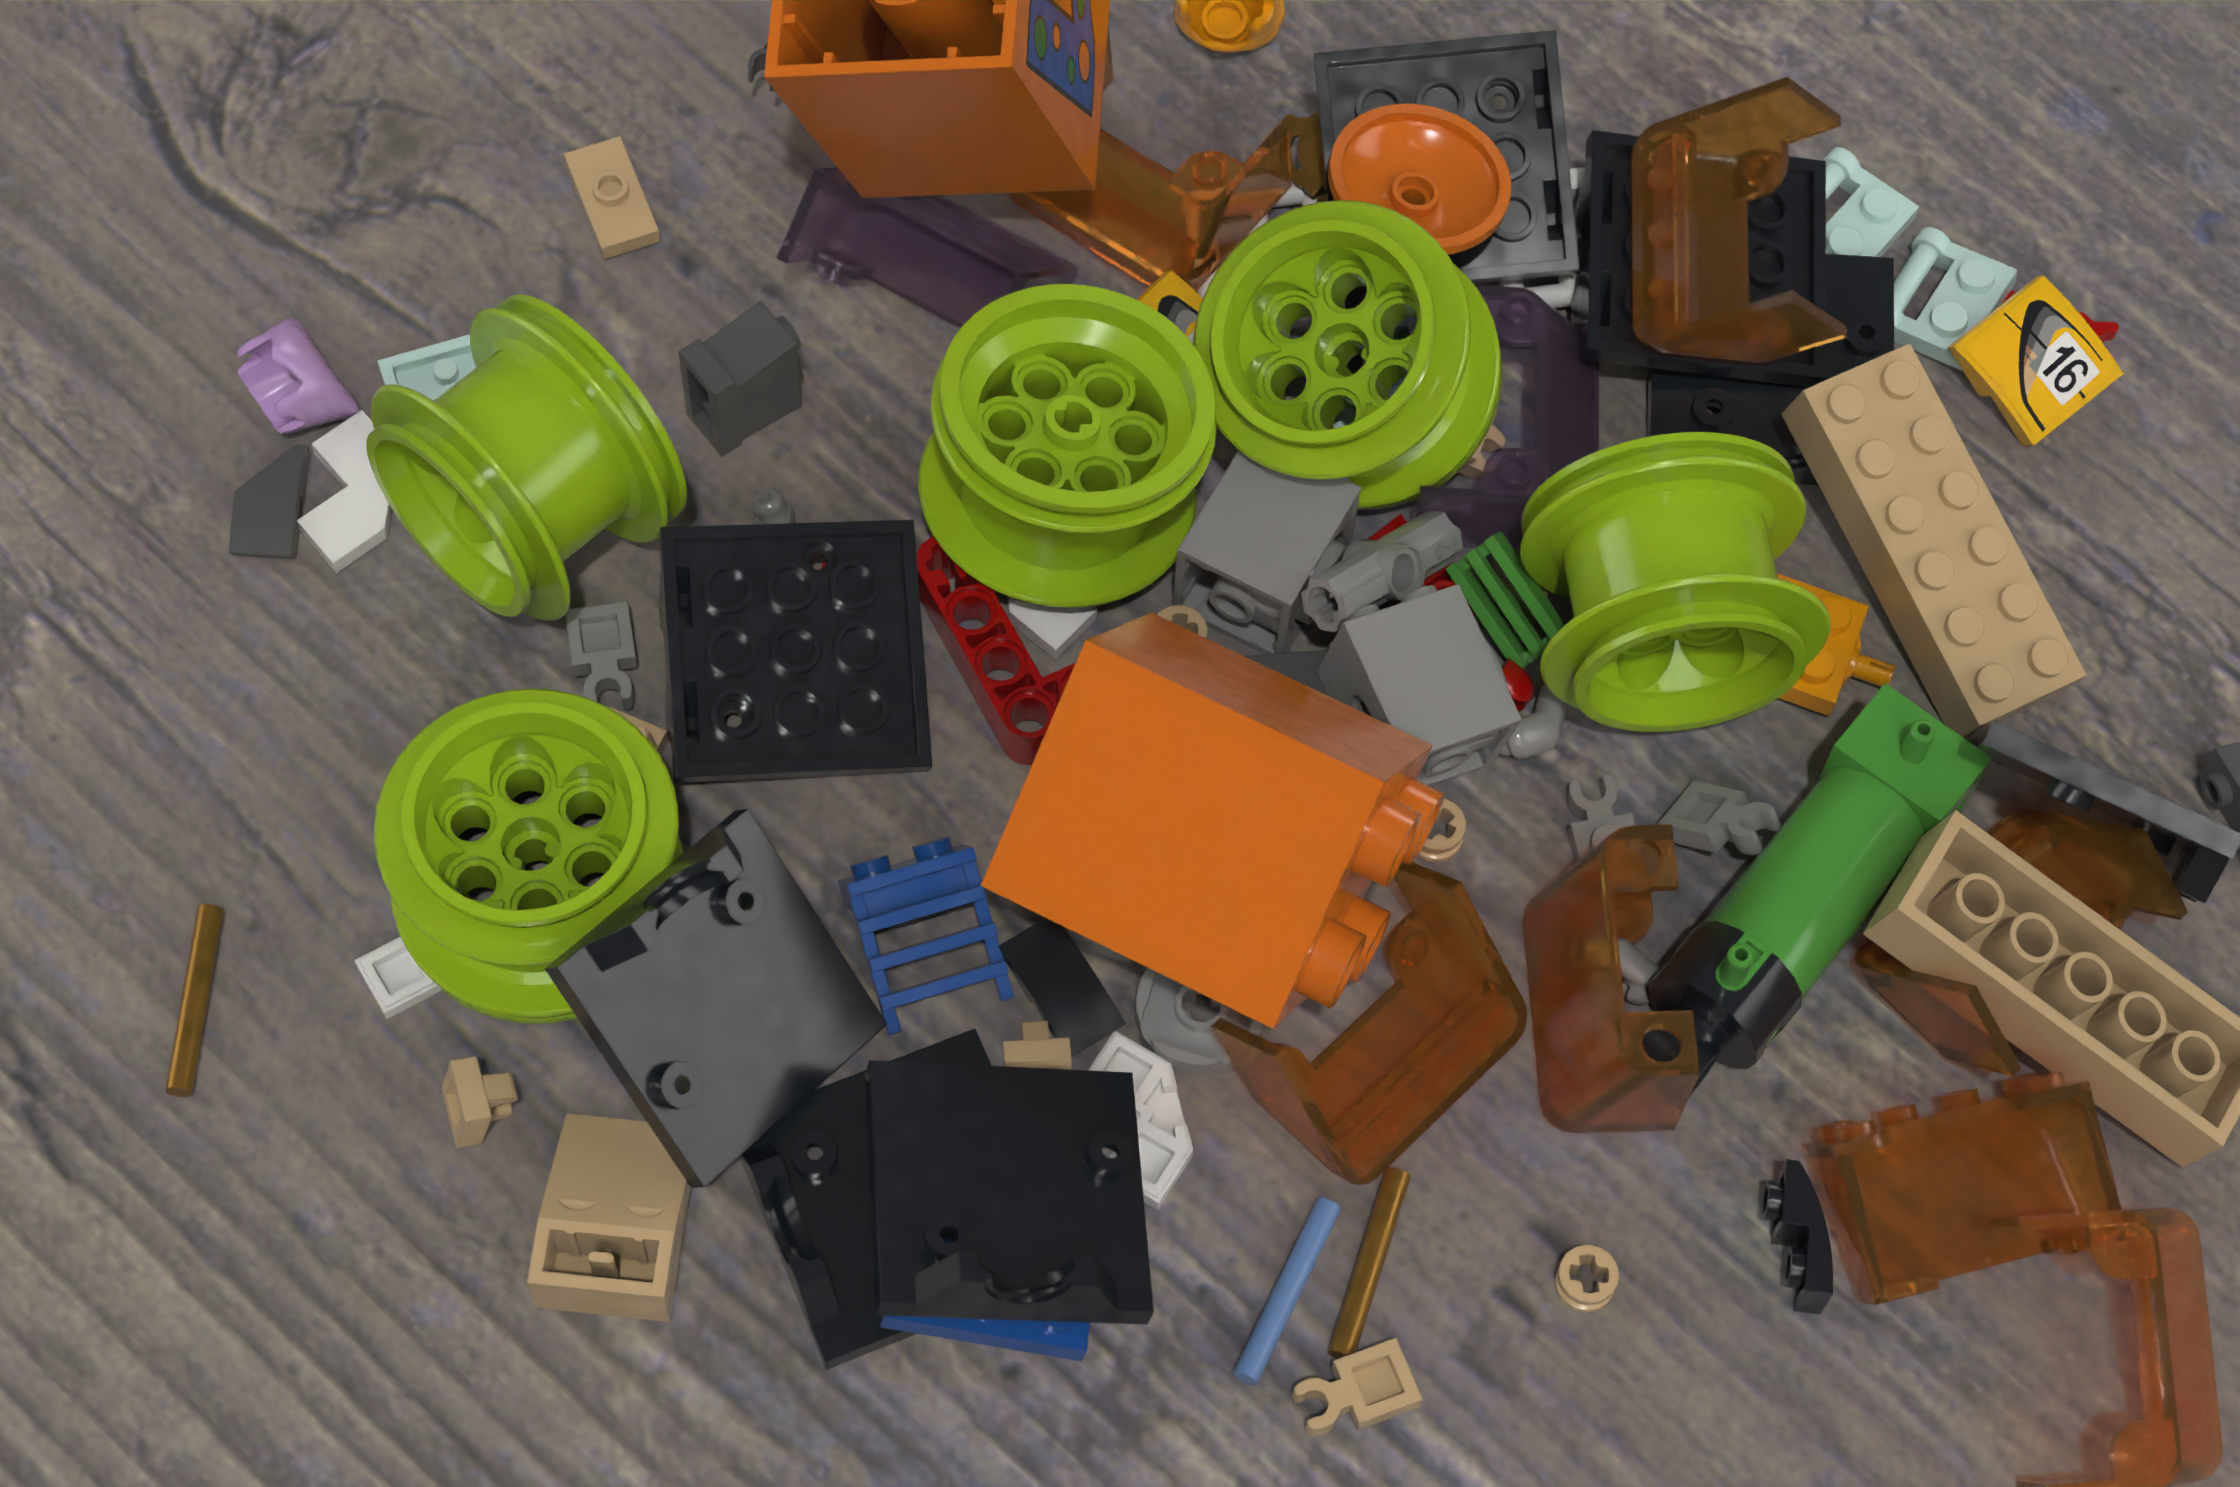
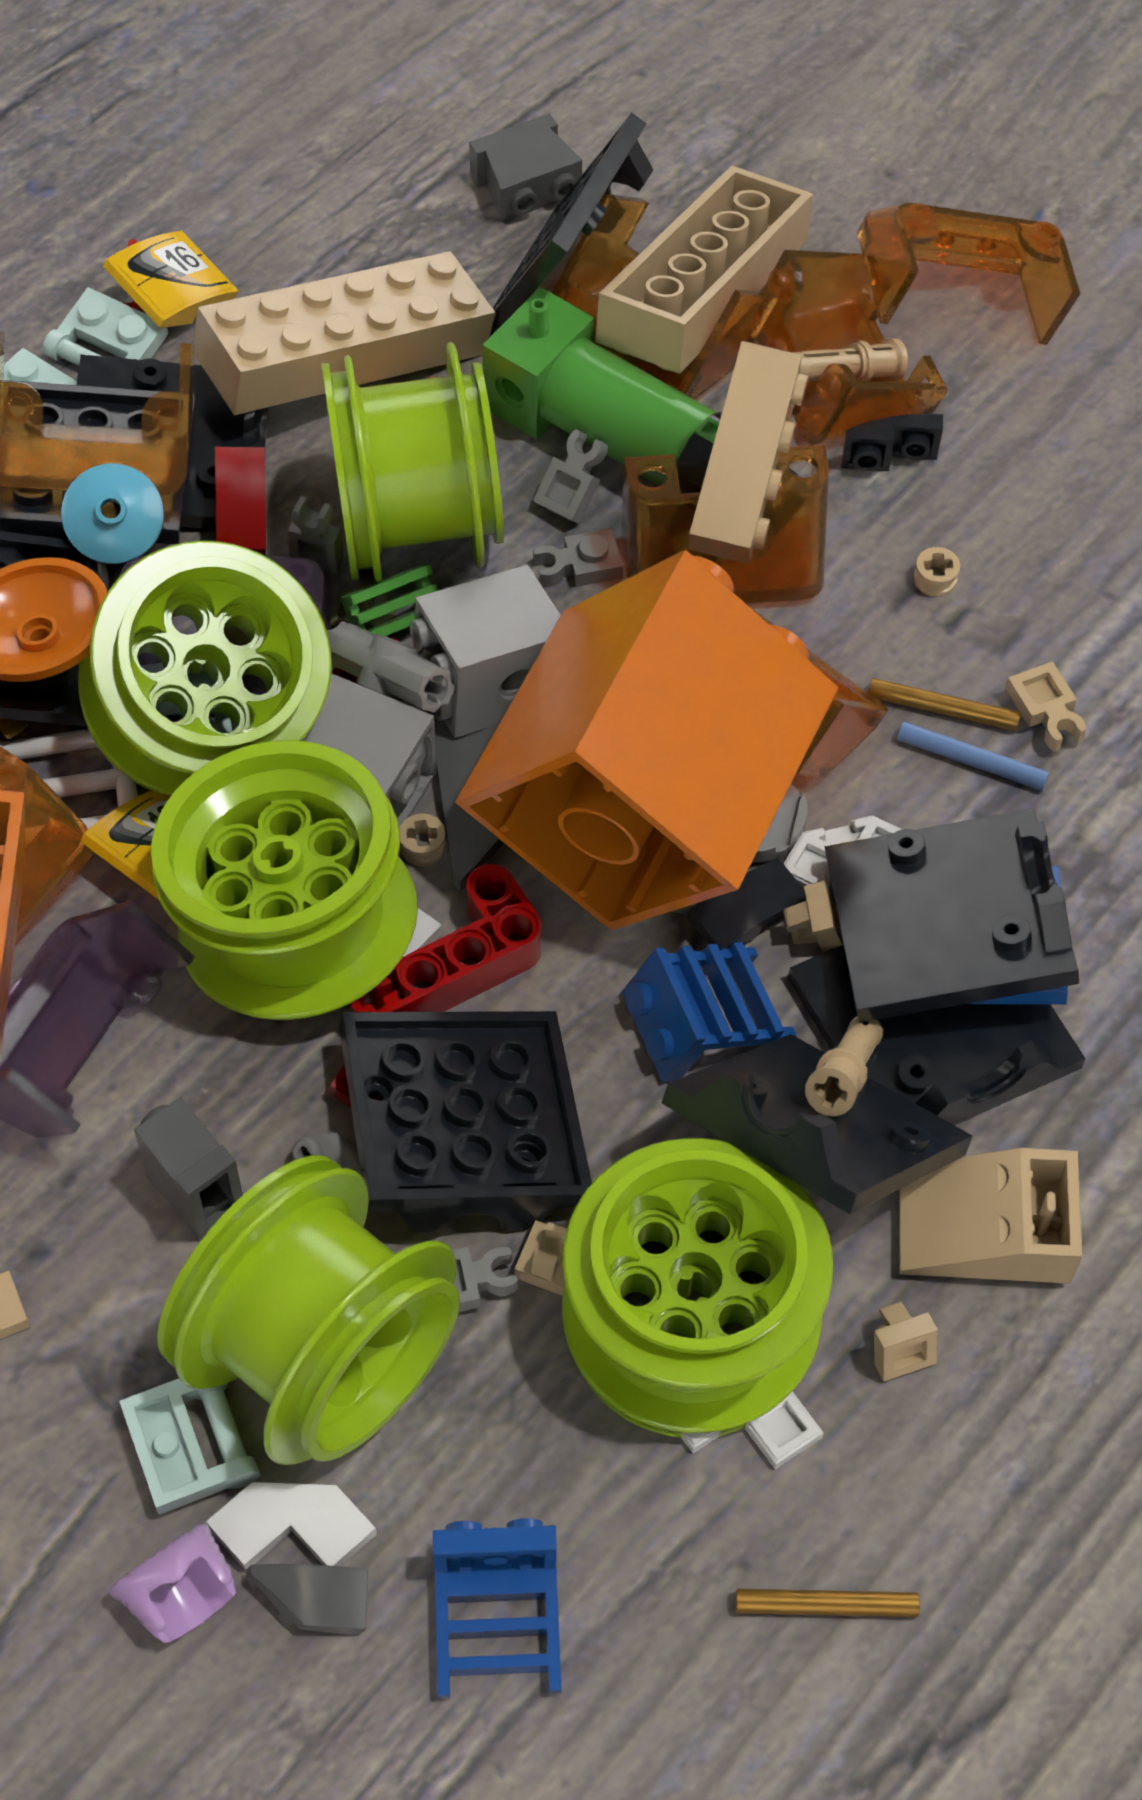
camera: 90 degrees left, 5 degrees down
none -> medium azure dish [61,463,164,564]
none -> red slope [215,447,266,554]
none -> blue plate [433,1518,562,1698]
none -> tan wedge [689,341,808,564]
none -> tan pin [793,338,908,384]
none -> tan pin [805,1016,883,1116]

